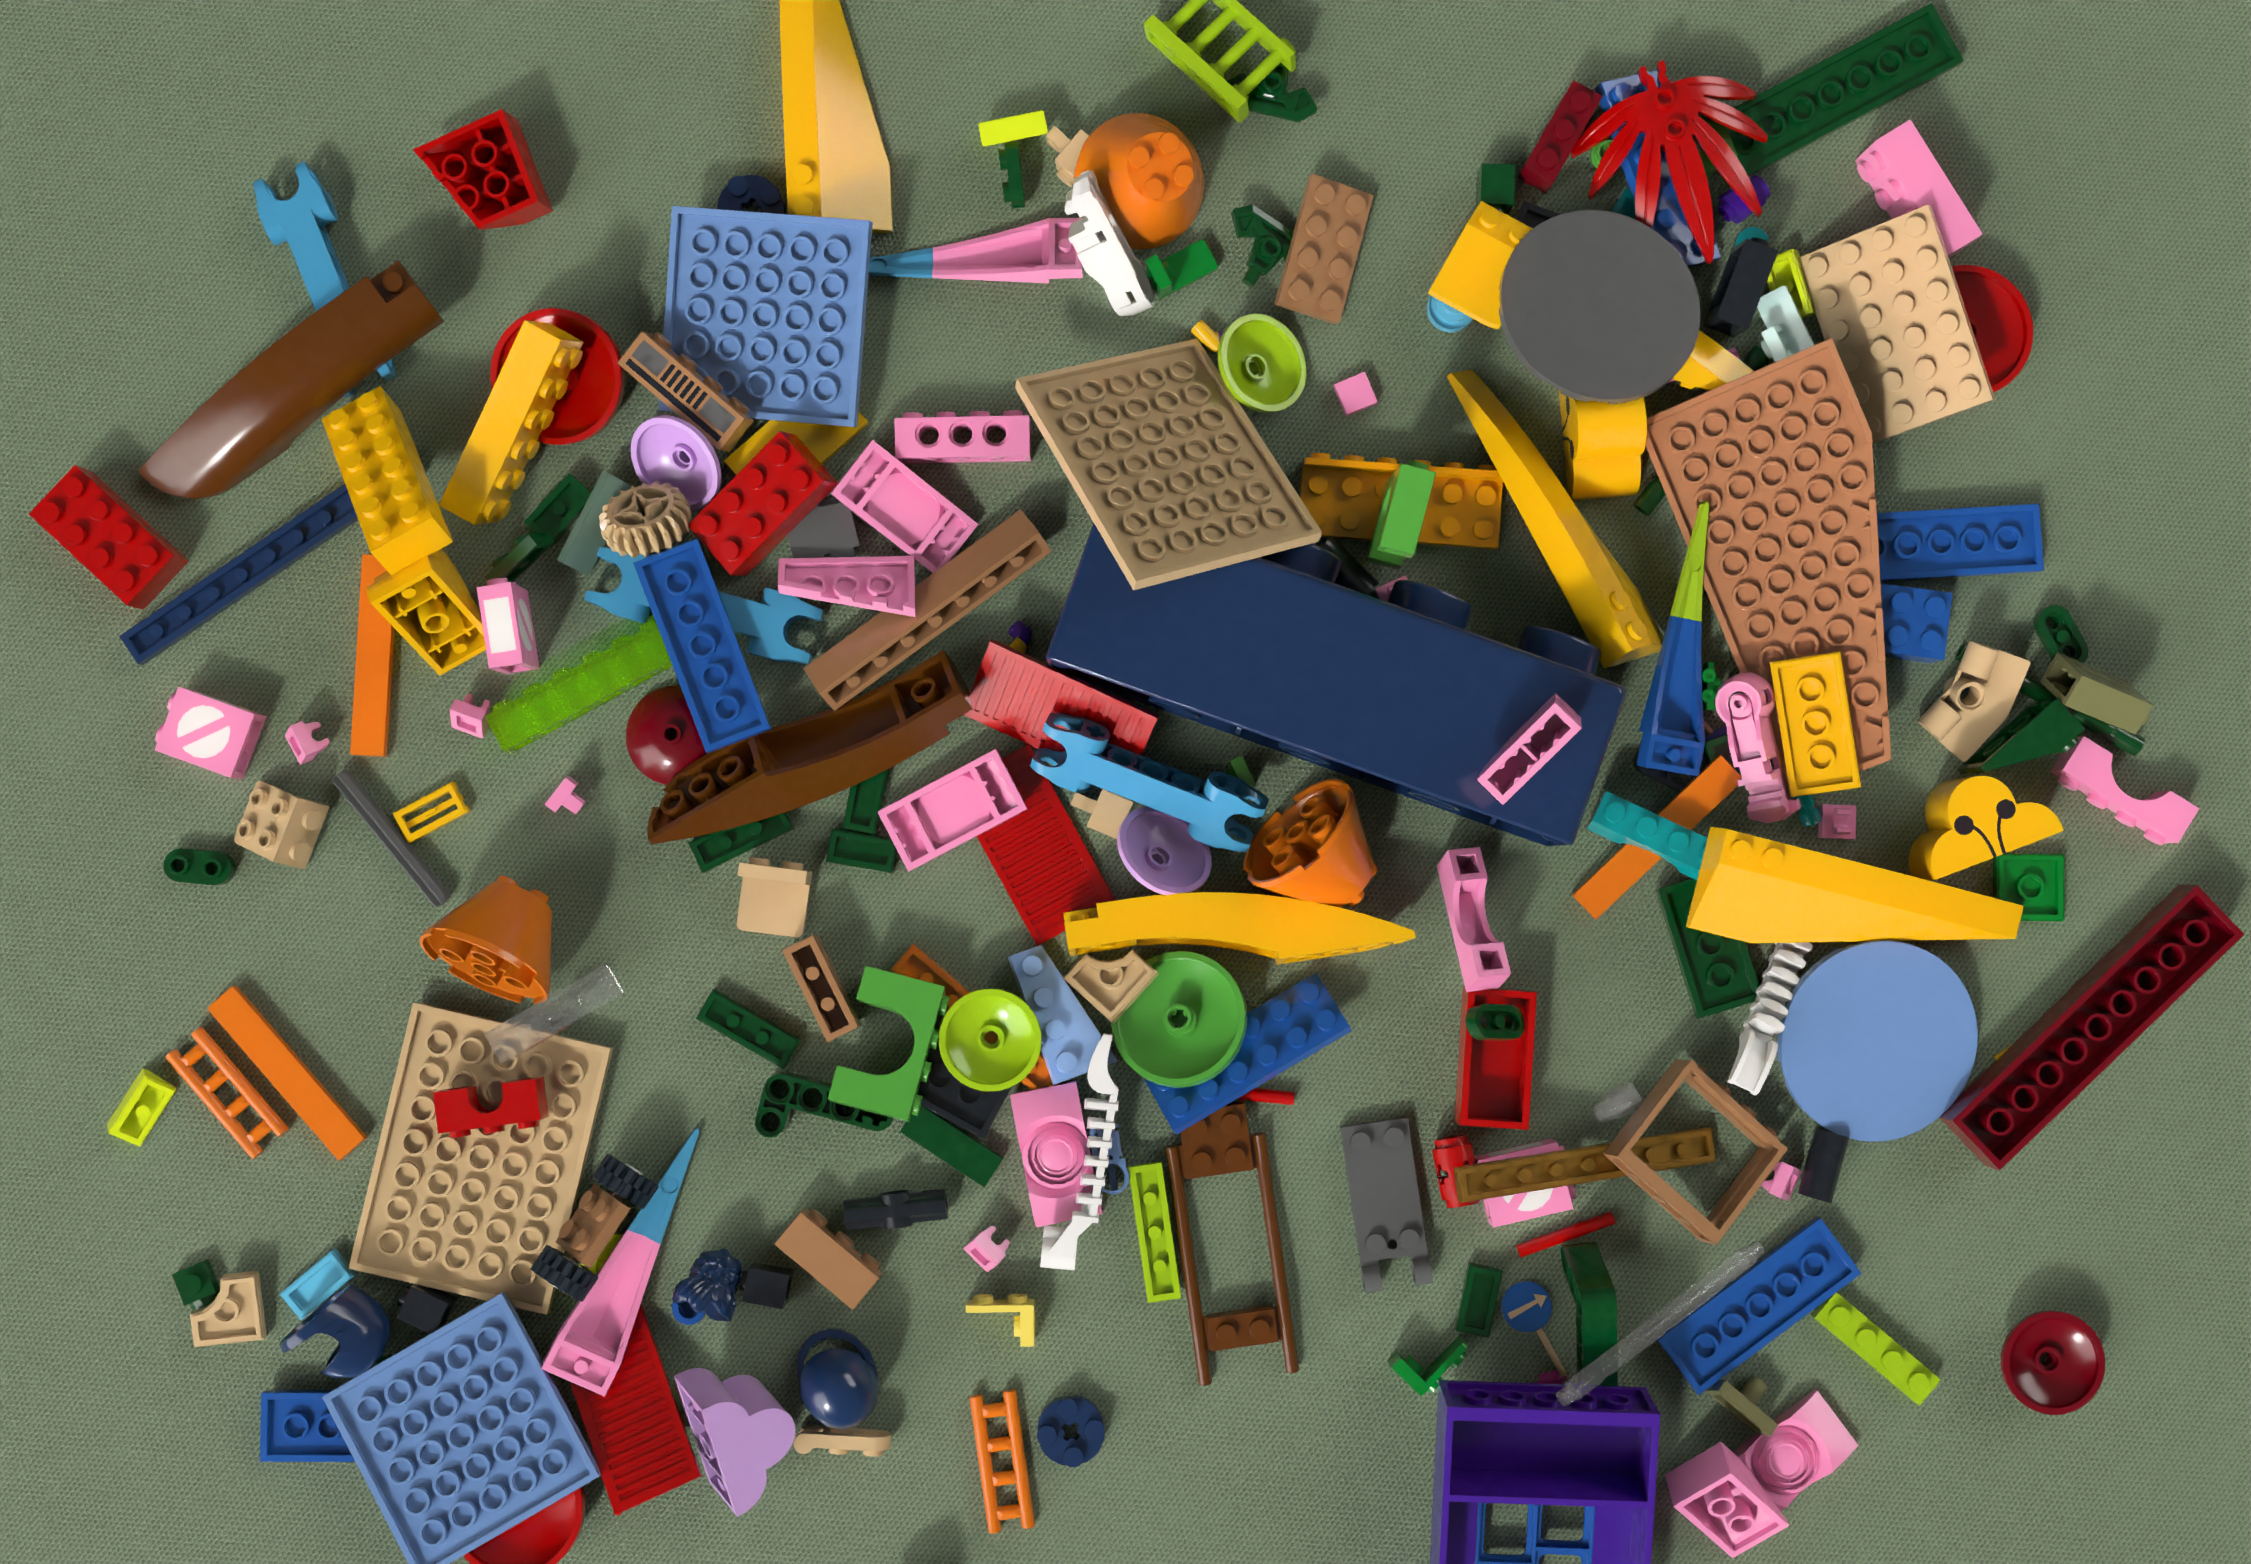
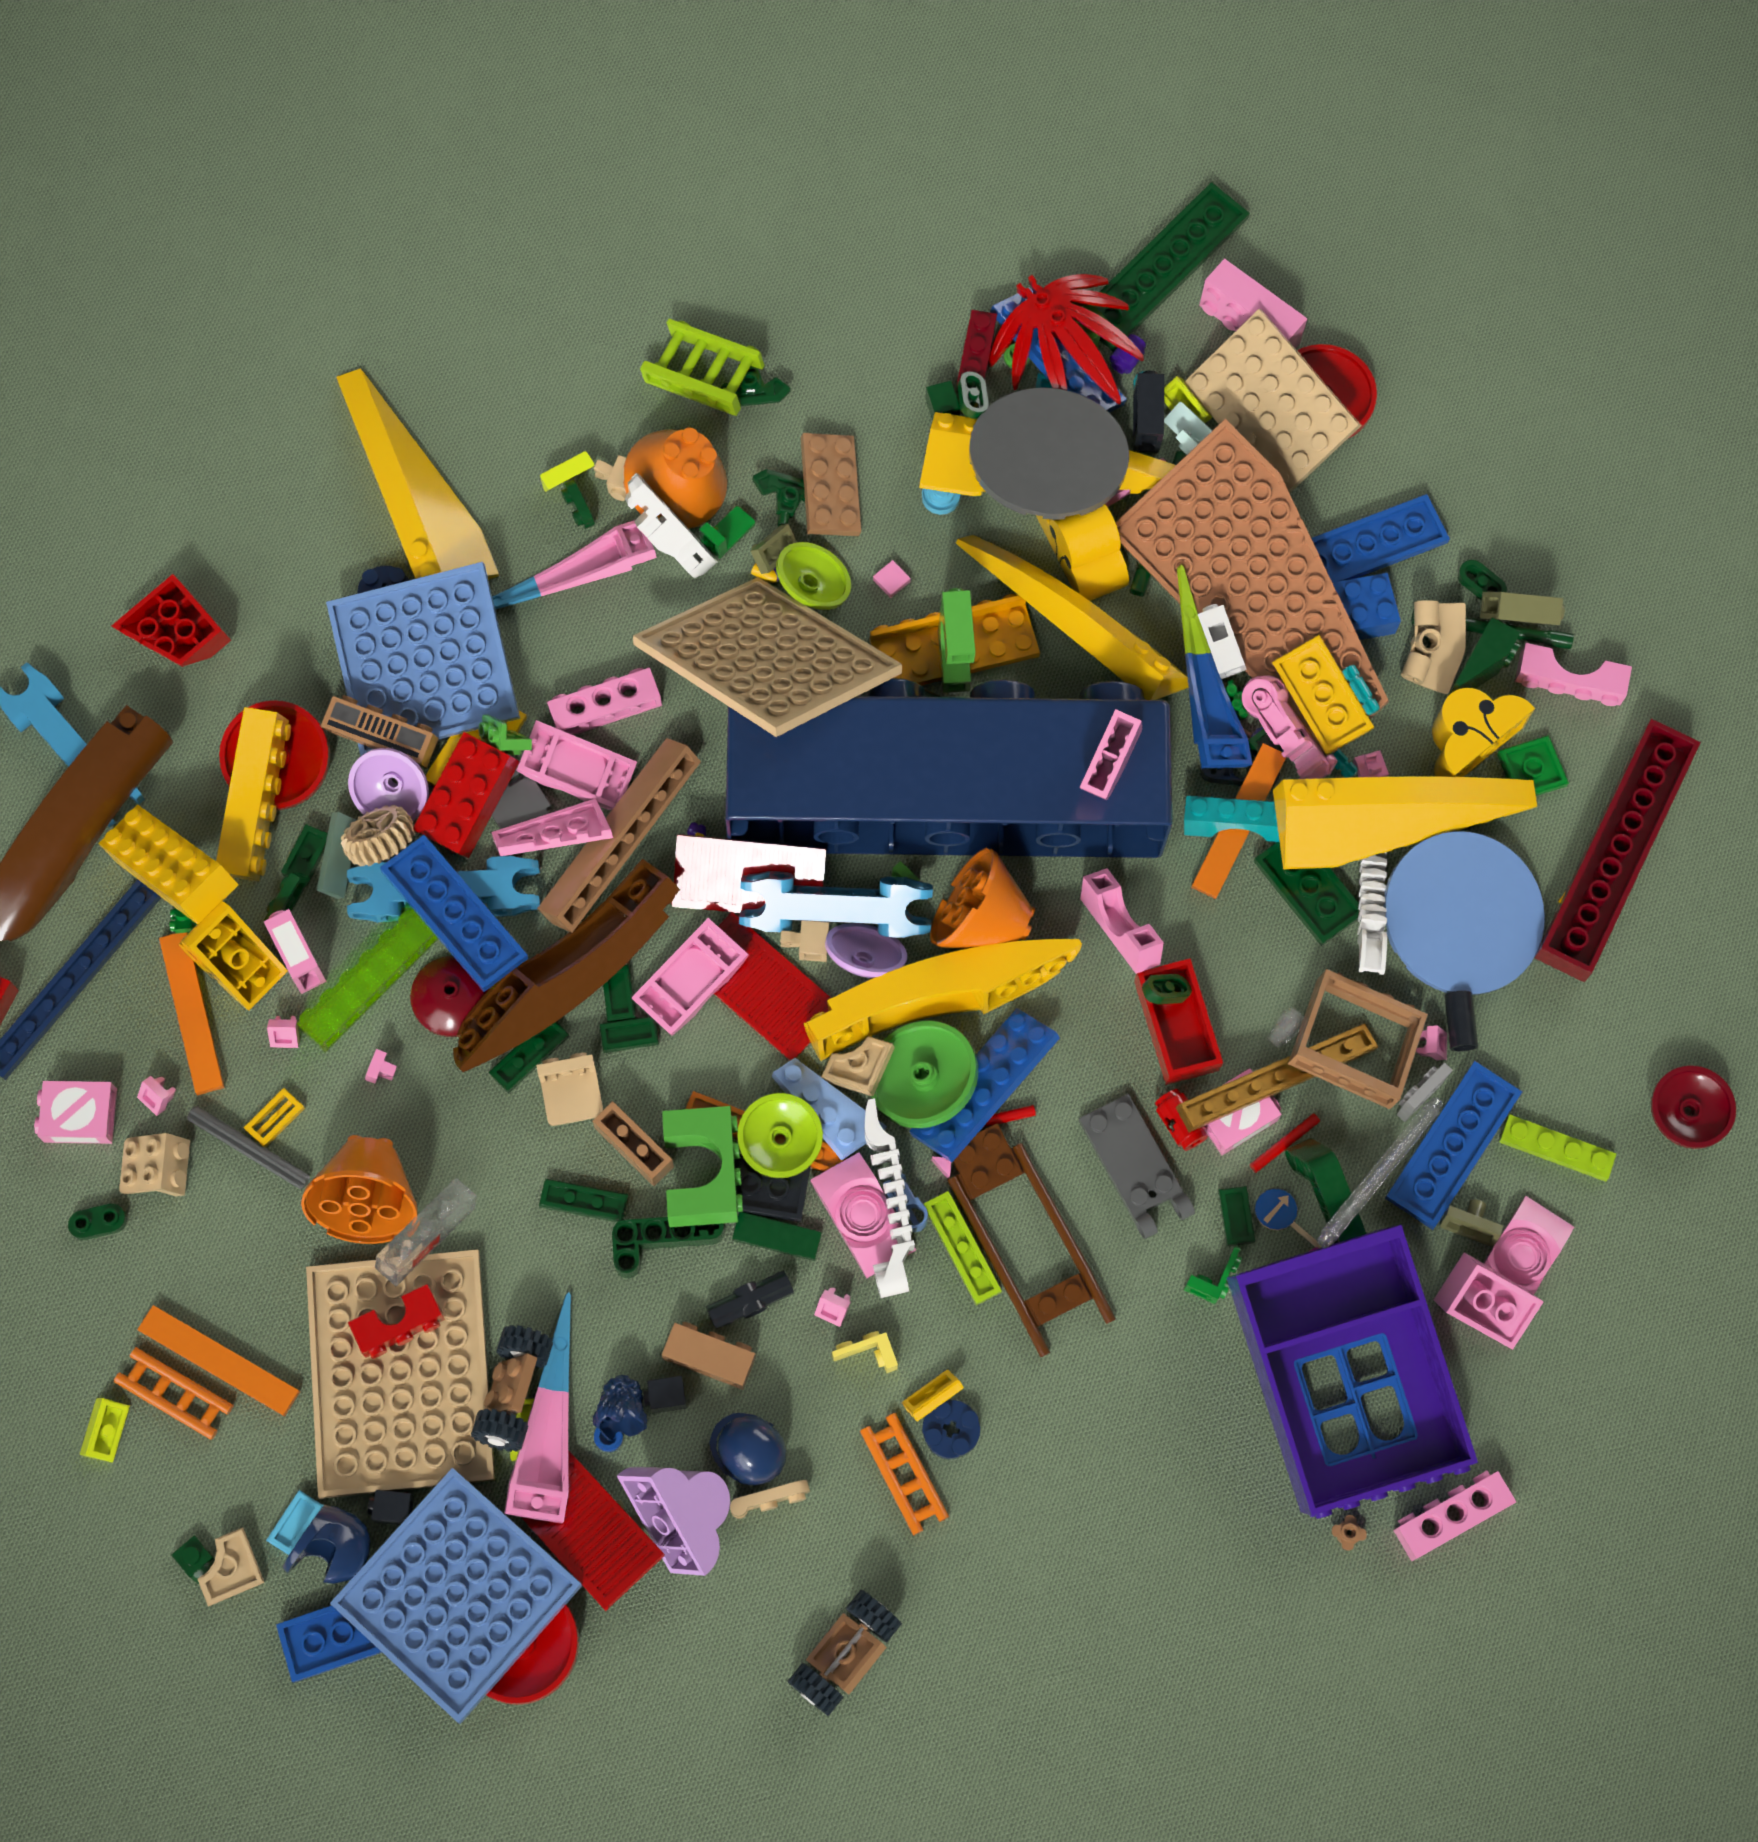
camera: 20 degrees left, 15 degrees down
none -> bright green bracket [478,715,532,755]
none -> olive tile [750,524,797,574]
none -> yellow tile [902,1370,964,1421]
none -> bright pink piece [931,1156,951,1179]
none -> dark green plate [957,372,989,419]
none -> white brick [1198,604,1247,679]
none -> teal axle [1342,664,1380,716]
none -> light grey plate [1397,1063,1453,1122]

